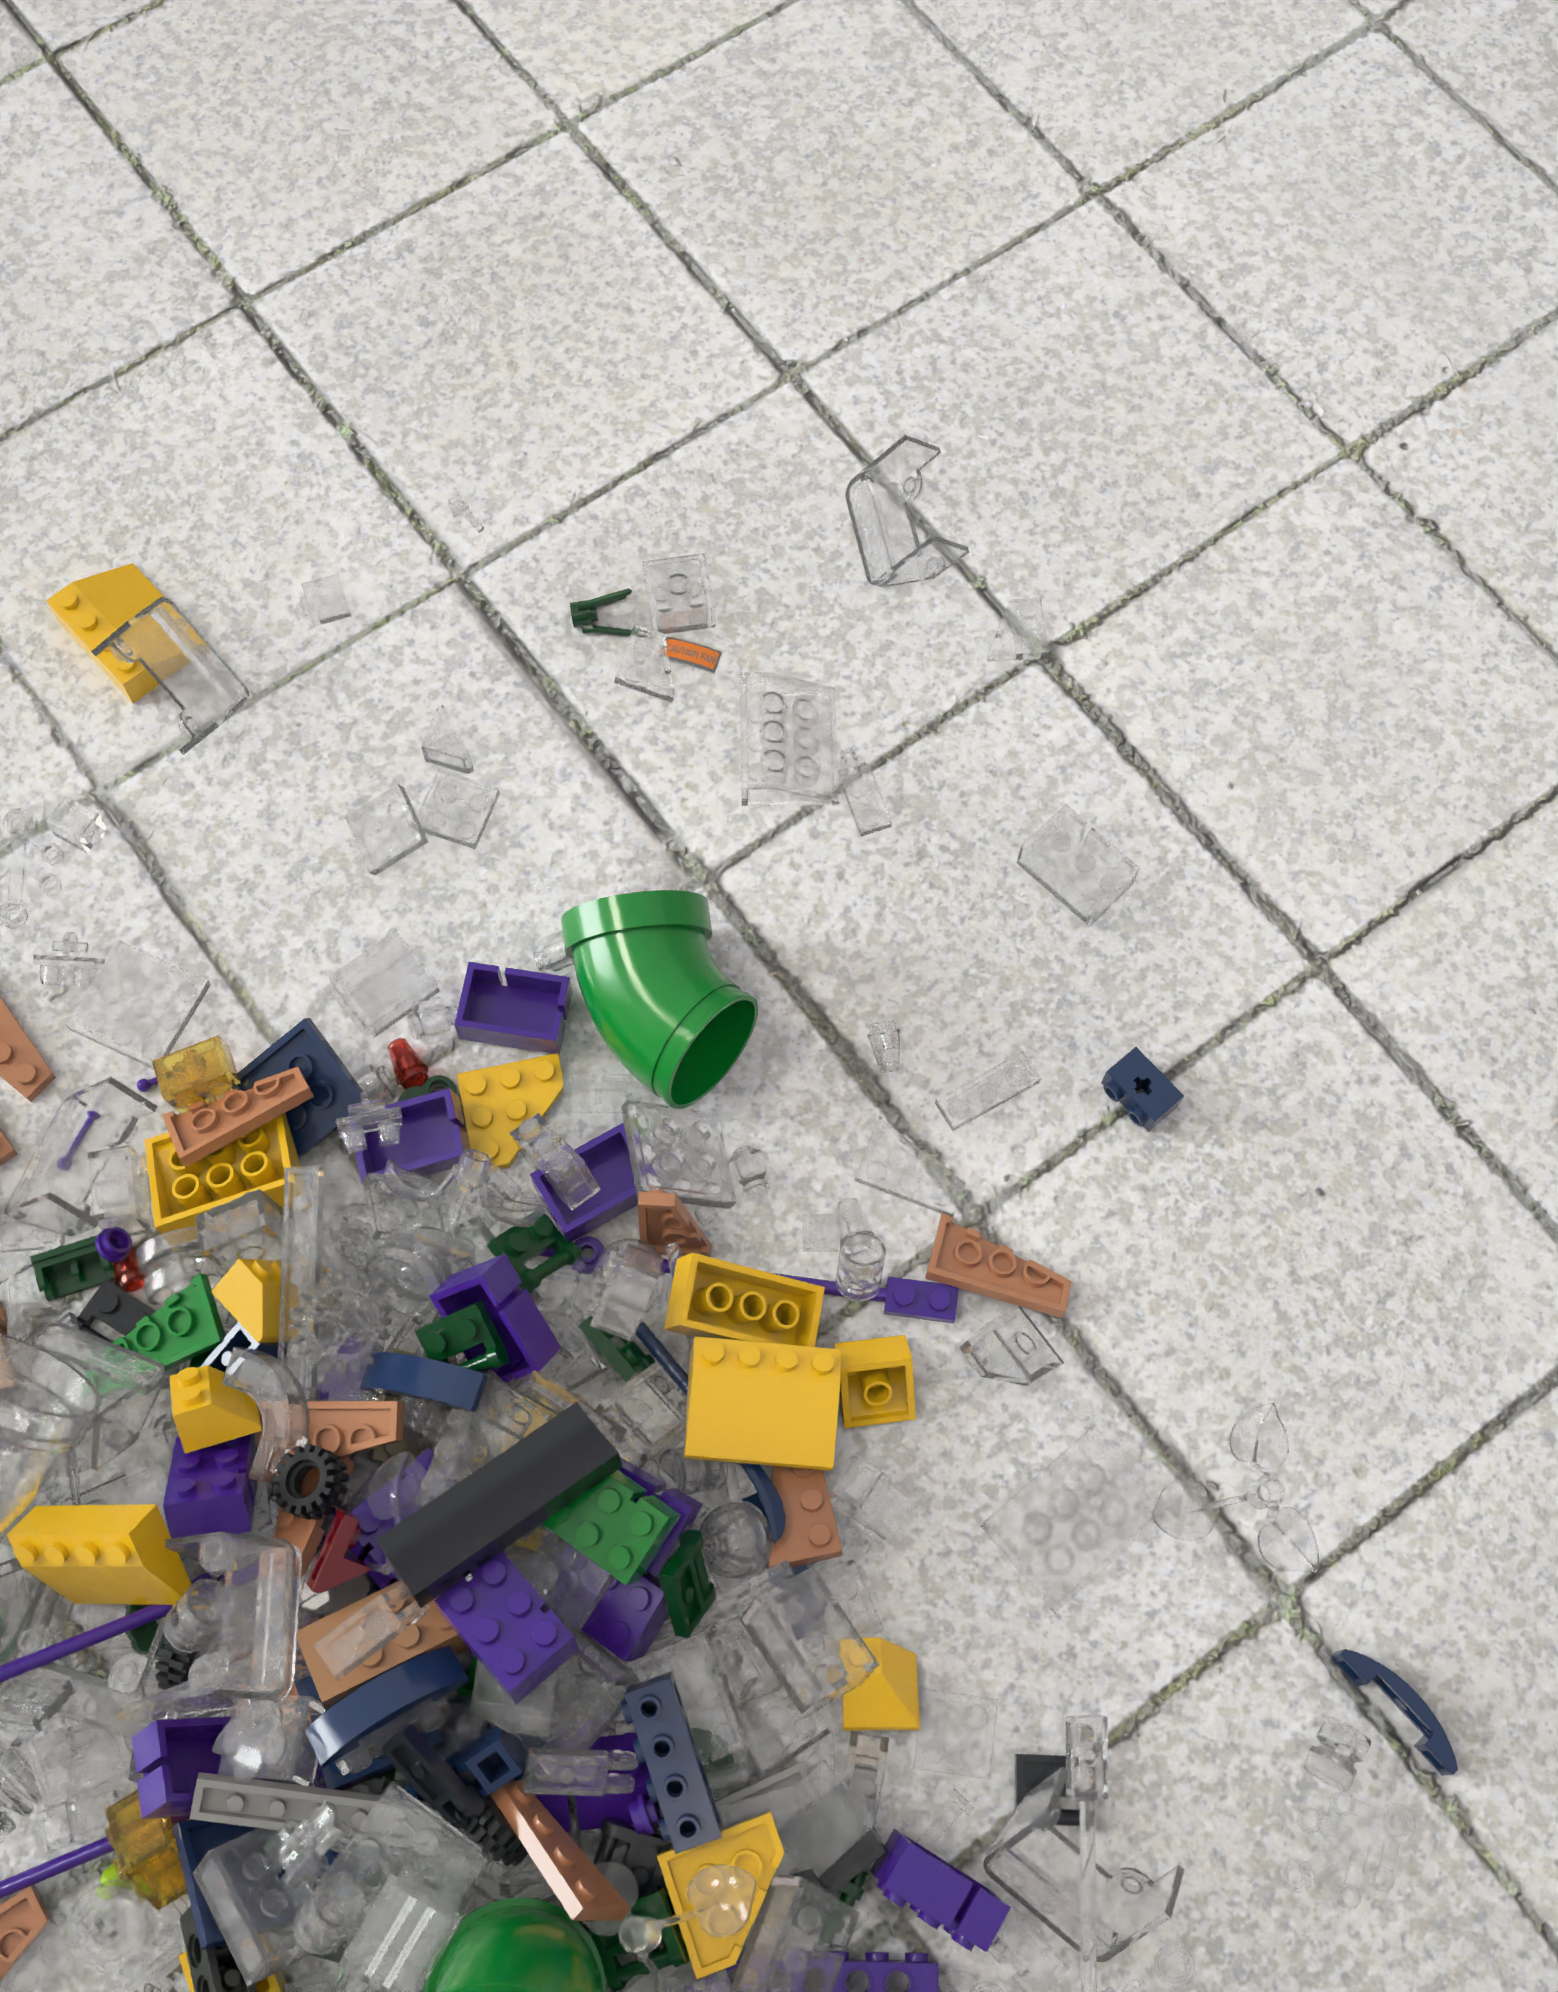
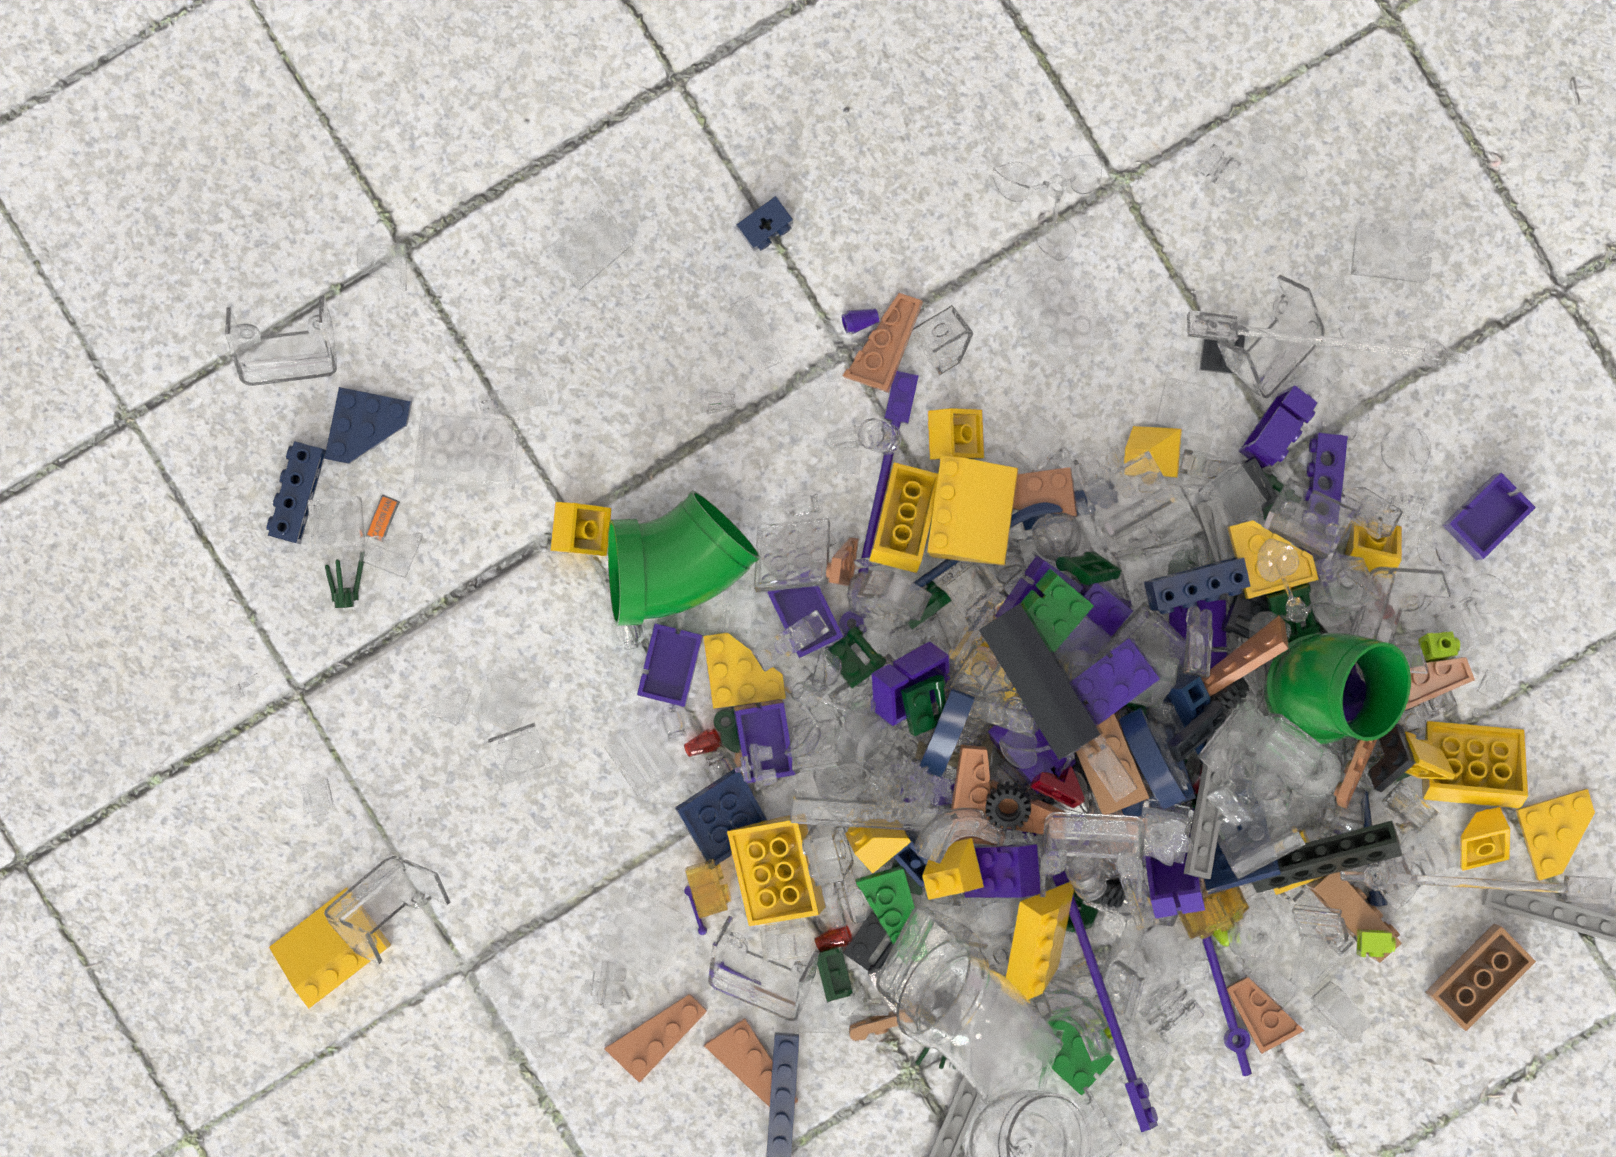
camera: 85 degrees left, 20 degrees up
dark purple plate [95,1227,132,1262] -> none
nougat wing [162,1067,314,1167] -> none
dark purple plate [628,1793,661,1835] -> none
dark blue slope [1331,1649,1458,1776] -> none
none -> dark blue brick [266,441,326,544]
none -> dark blue plate [324,387,412,464]
none -> yellow slope [551,502,611,556]
none -> dark purple cone [841,308,879,334]

